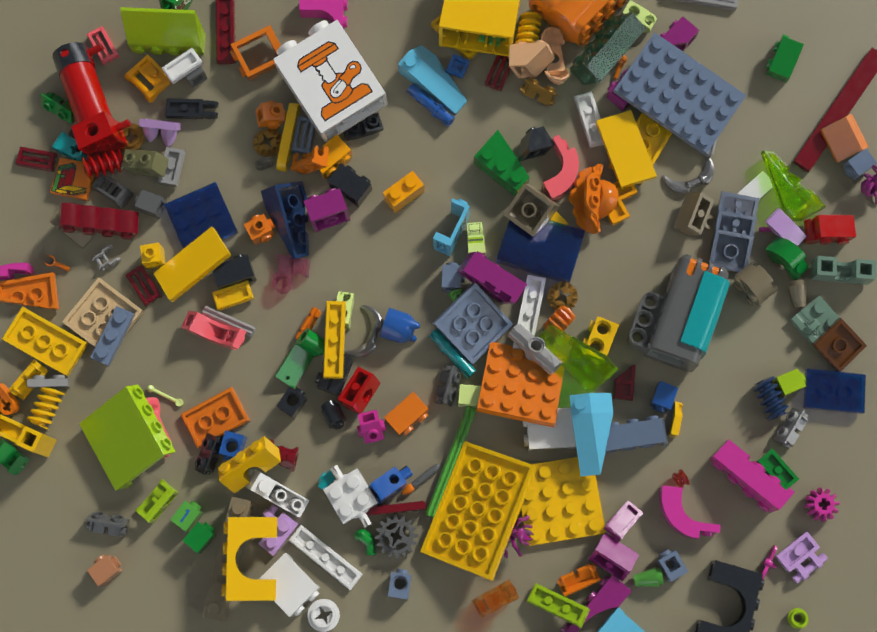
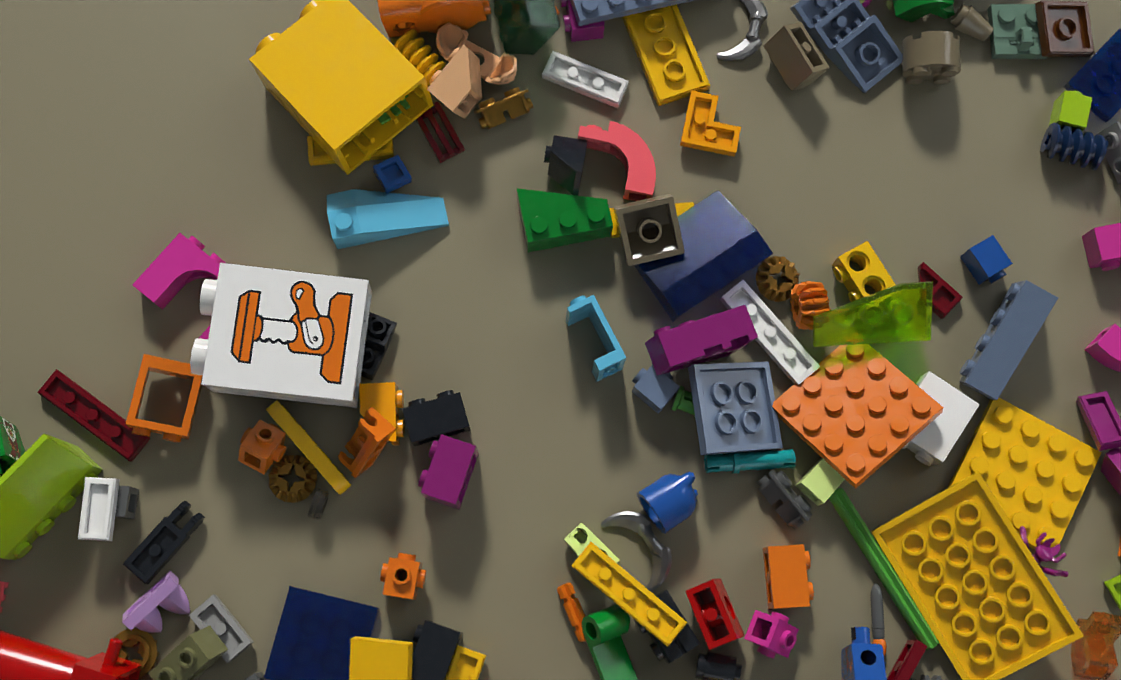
camera: 60 degrees left, 0 degrees up
light orange plate [124,54,171,103] -> none
dark blue wedge [261,181,309,259] -> none
clear pink piece [272,254,310,294] -> none
sand blue tile [291,116,315,154] -> none
light orange brick [383,171,425,213] -> none
blue pin [407,83,455,127] -> none
yellowish green leg [467,222,486,255] -> none
light grey piece [508,324,562,375] -> none
orange piece [568,164,619,234] -> none
medium azure wedge [569,393,614,477] -> none
yellow tile [596,110,657,189] -> none
dark grey piece [627,254,730,372] -> none
yellow tile [668,401,683,438] -> none
clear red bush [672,469,690,488] -> none

